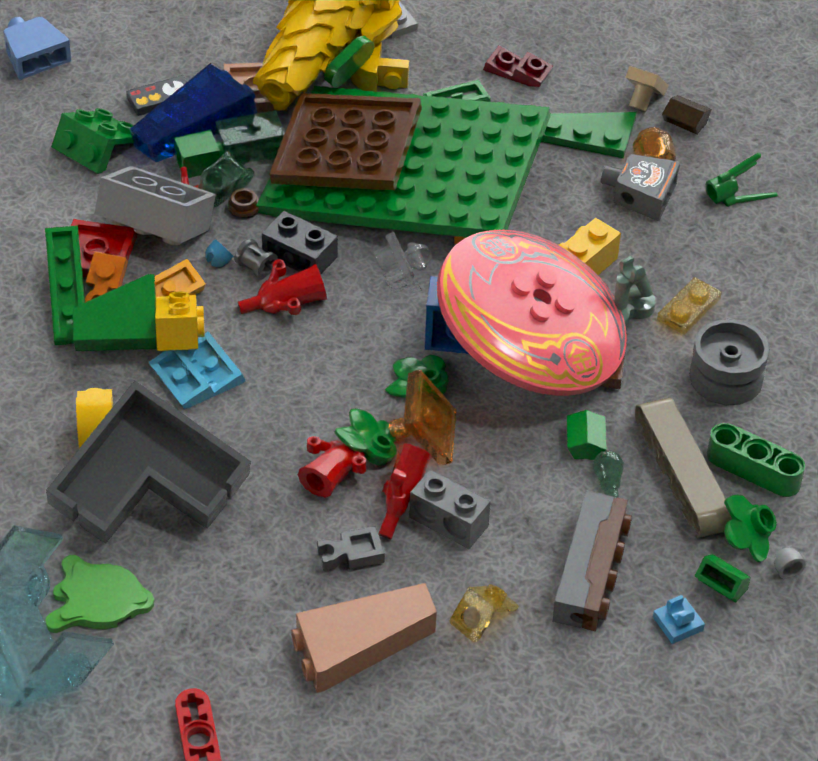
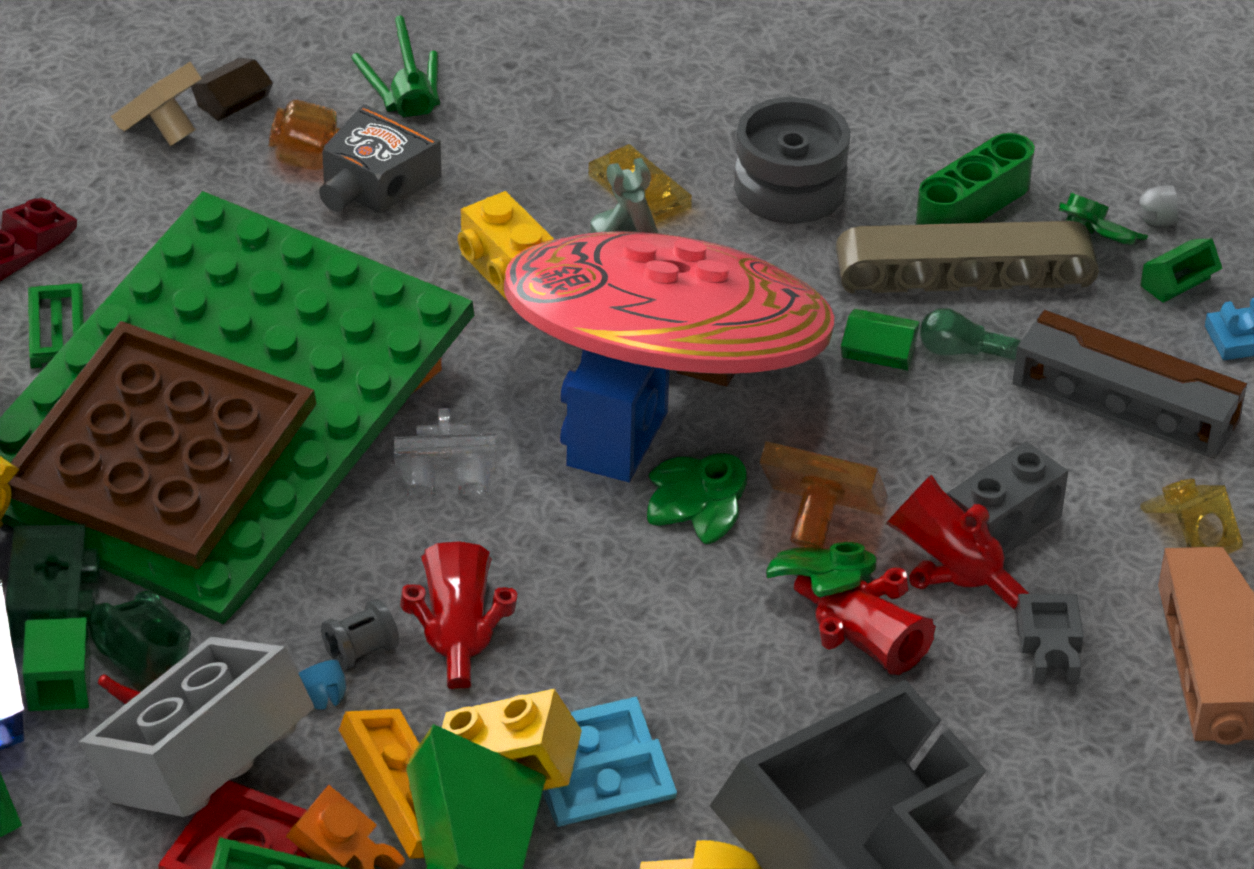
camera: 75 degrees left, 5 degrees down
reddish brown plate [228,188,259,217] -> none
black brick [262,211,338,275] -> none
wing [541,112,637,158] -> none

